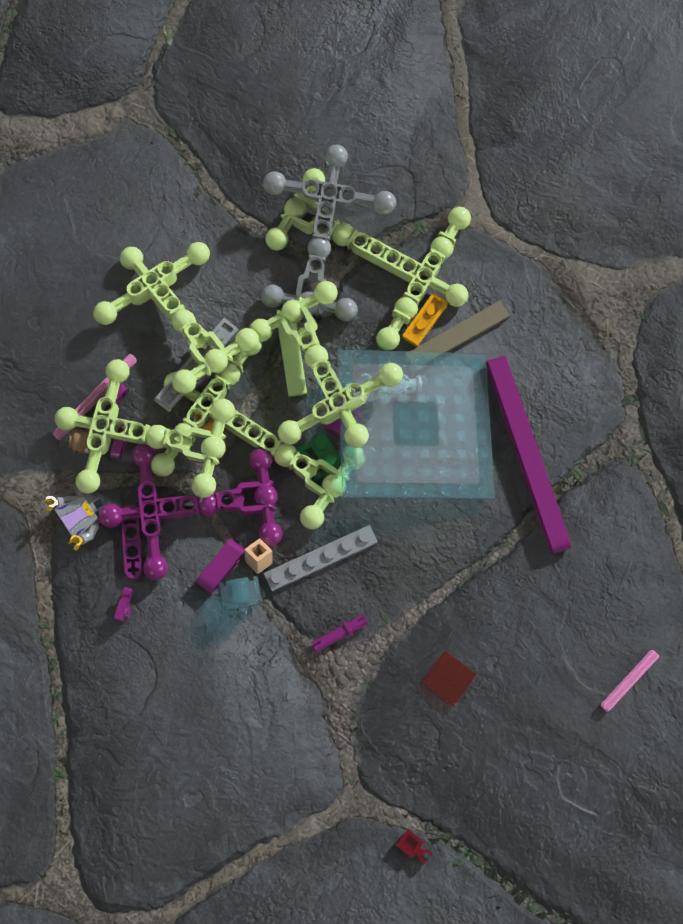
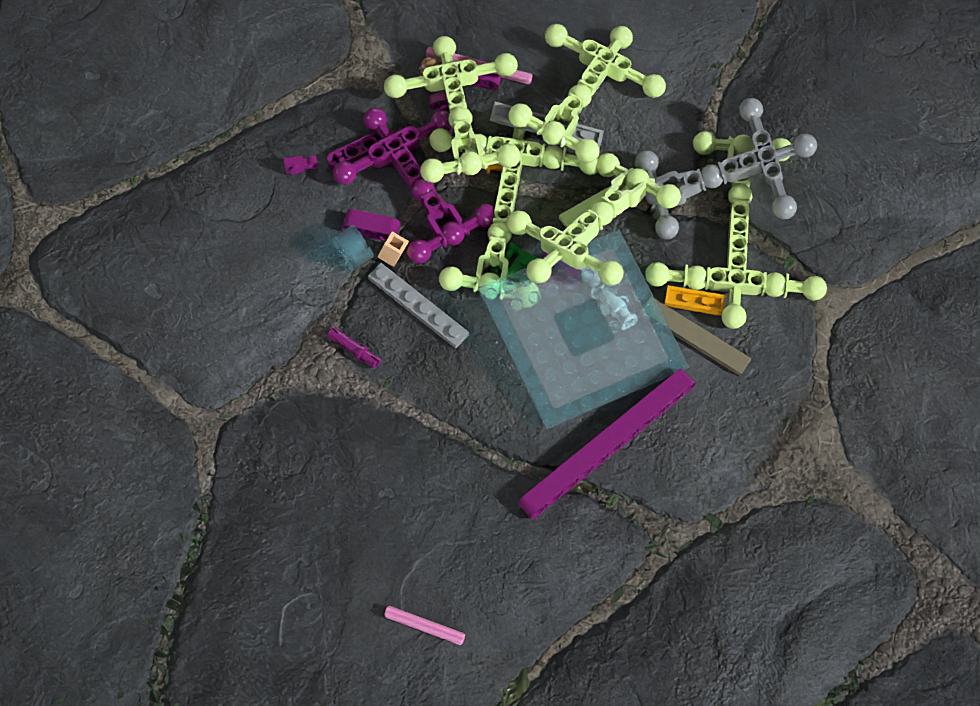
camera: 70 degrees right, 10 degrees down
torso [43,496,104,550] -> none
dark red plate [396,829,433,864] -> none
clear red tile [421,651,477,706] -> none

